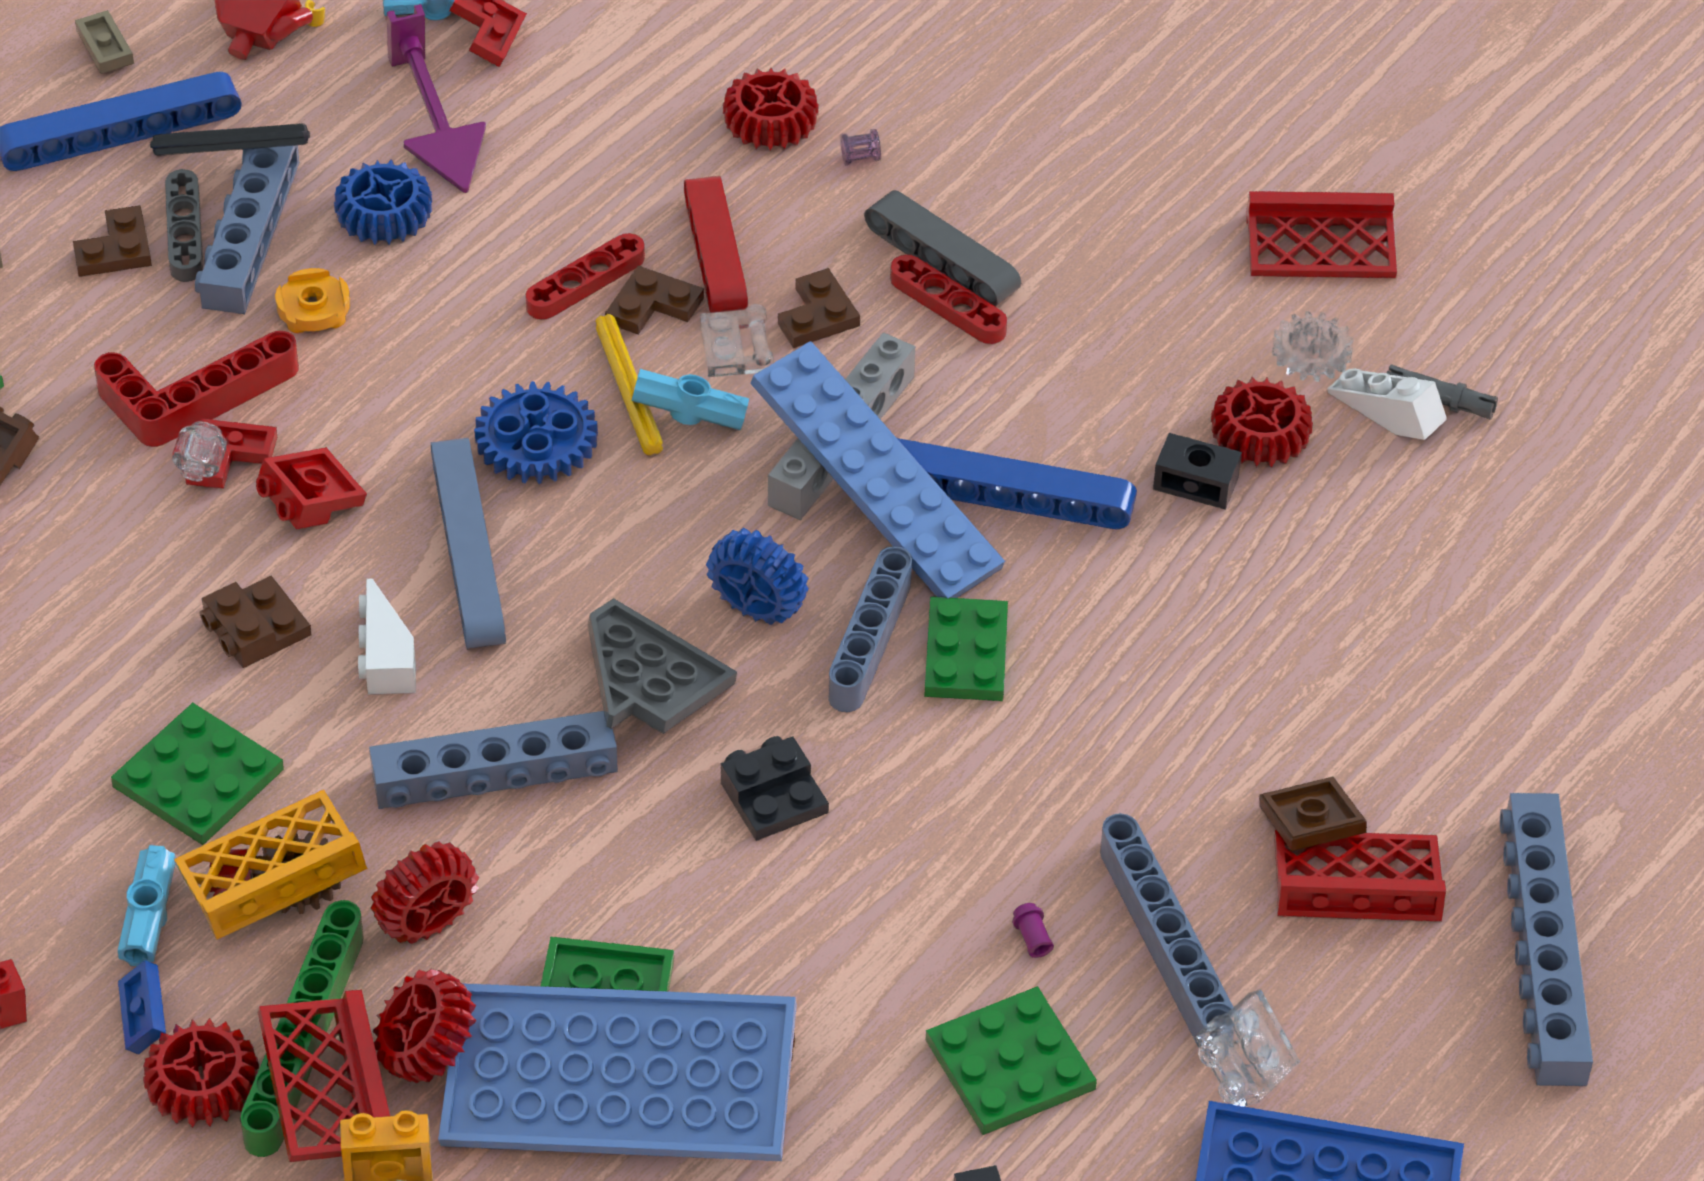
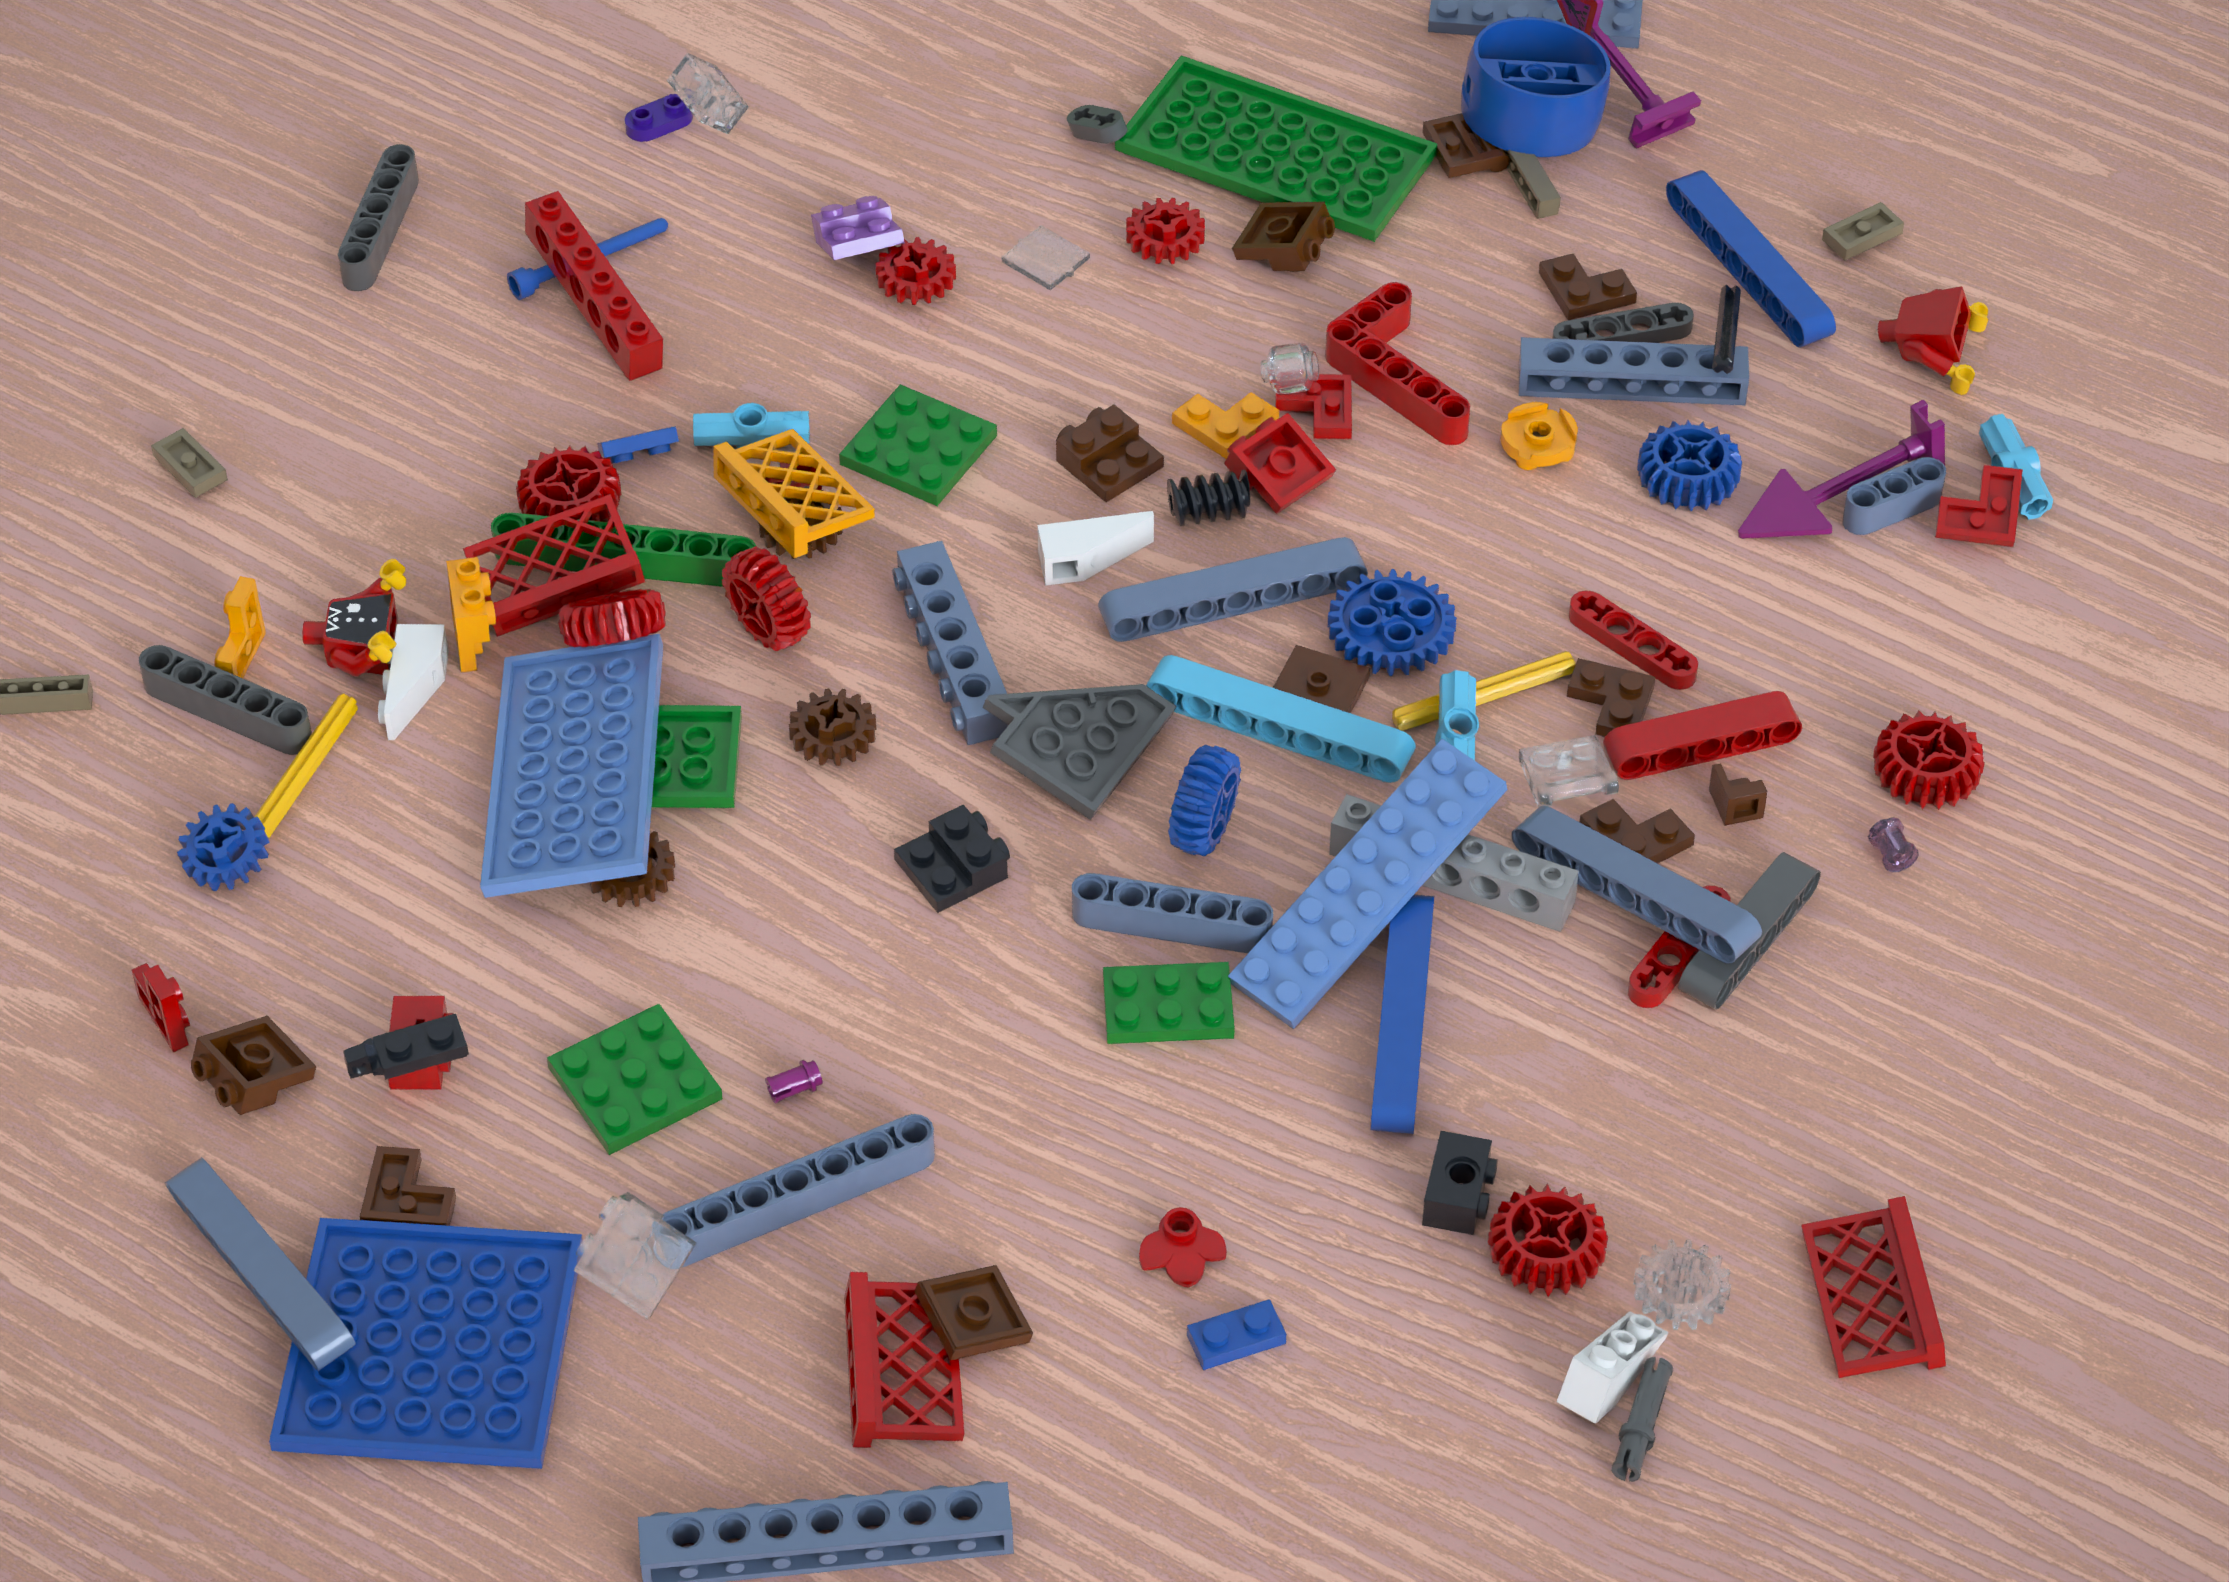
camera: 85 degrees right, 0 degrees up
none -> reddish brown gear [788,688,877,766]
none -> red plate [1139,1207,1227,1288]
none -> medium azure beam [1146,655,1416,783]
none -> black piece [1167,469,1250,526]
none -> light orange plate [1172,392,1279,459]
none -> blue plate [1187,1299,1287,1370]
none -> reddish brown plate [1273,645,1370,713]
none -> sand blue beam [1511,805,1762,963]
none -> reddish brown panel [1709,763,1768,826]
none -> sand blue beam [1843,457,1946,535]

